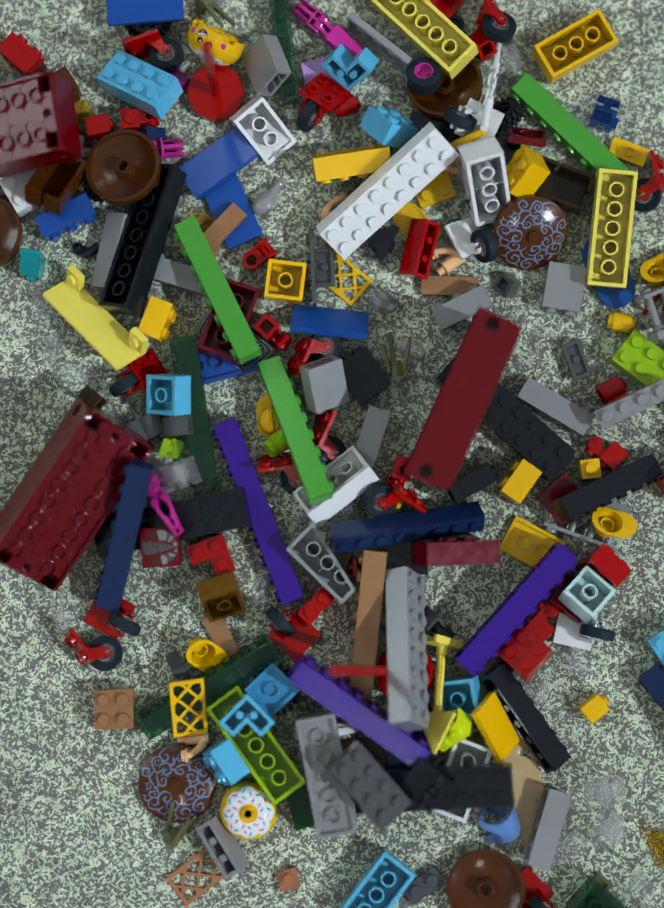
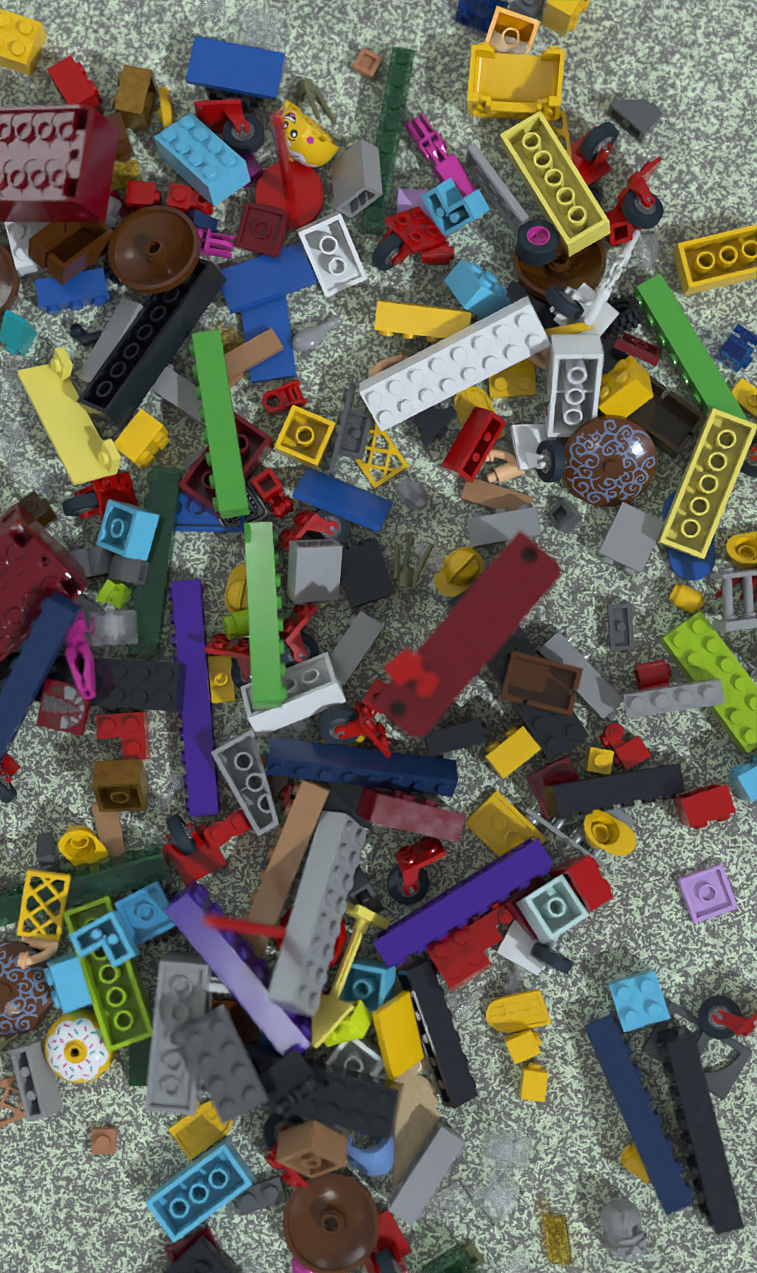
camera: 25 degrees right, 0 degrees up
none -> pearl gold brick [112,64,158,133]
none -> yellow plate [157,86,175,130]
none -> yellow window [168,1100,233,1161]
none -> yellow plate [208,655,236,703]
none -> dark red tile [234,201,291,259]
none -> plate [263,1112,308,1189]
none -> medium nougat brick [276,1120,348,1178]
none -> red brick [383,648,440,697]
none -> plate [387,835,447,905]
none -> light grey plant [431,272,450,291]
none -> yellow piece [434,547,484,597]
none -> yellow window [486,988,552,1033]
none -> reddish brown piece [498,651,583,716]
none -> yellow brick [519,1062,548,1102]

